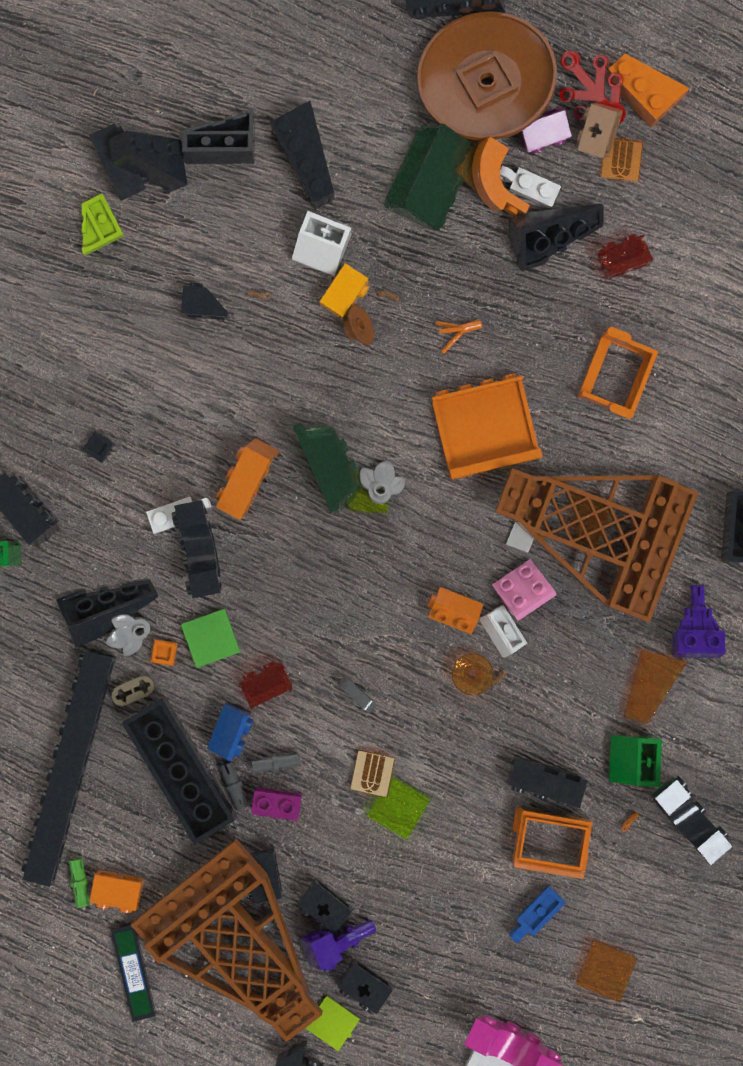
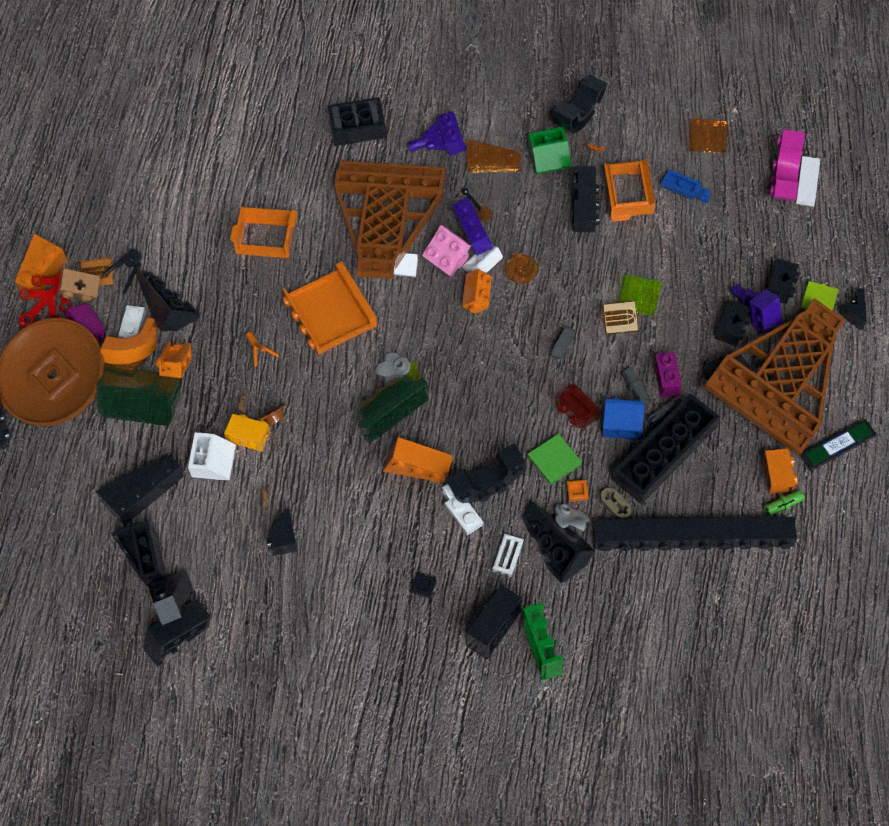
camera: 100 degrees left, 25 degrees down
lime wing [82,193,124,256] -> none
clear red hinge [597,234,653,280] -> none
none -> black plant [102,249,142,294]
none -> orange hinge [156,341,192,378]
none -> dark purple brick [452,197,493,256]
none -> clear orange hinge [462,188,493,222]
none -> white tile [493,534,524,577]

